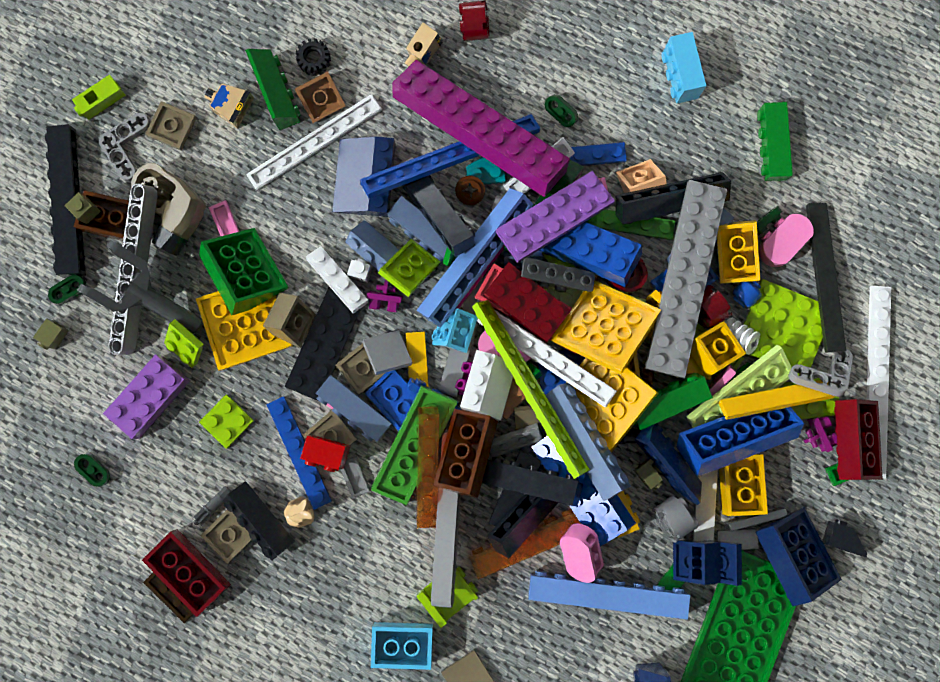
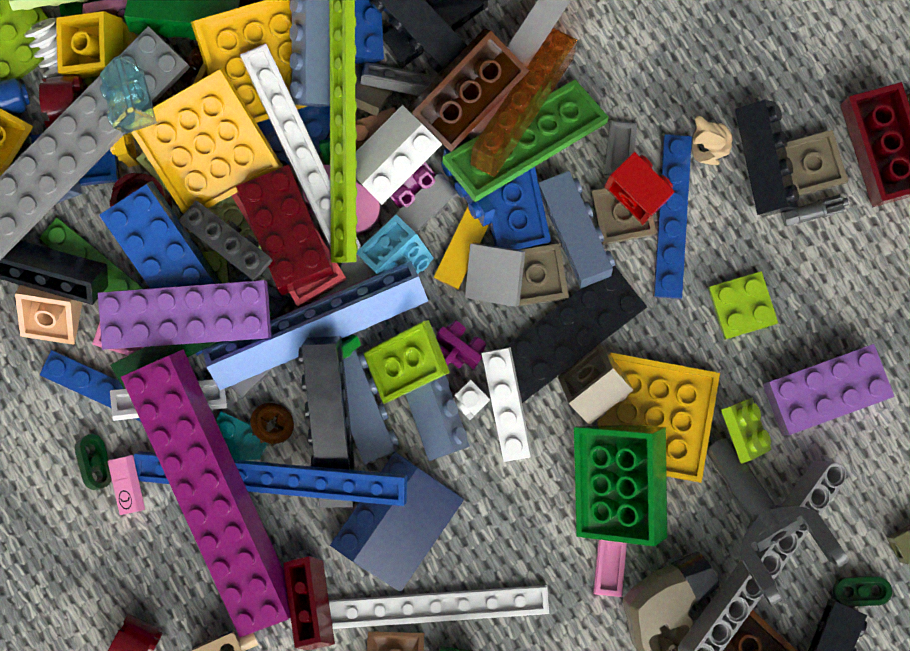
camera: 150 degrees left, 0 degrees up
none -> clear light blue slope [100,56,157,134]
none -> bright pink tile [108,455,145,515]
none -> dark red brick [283,556,335,650]

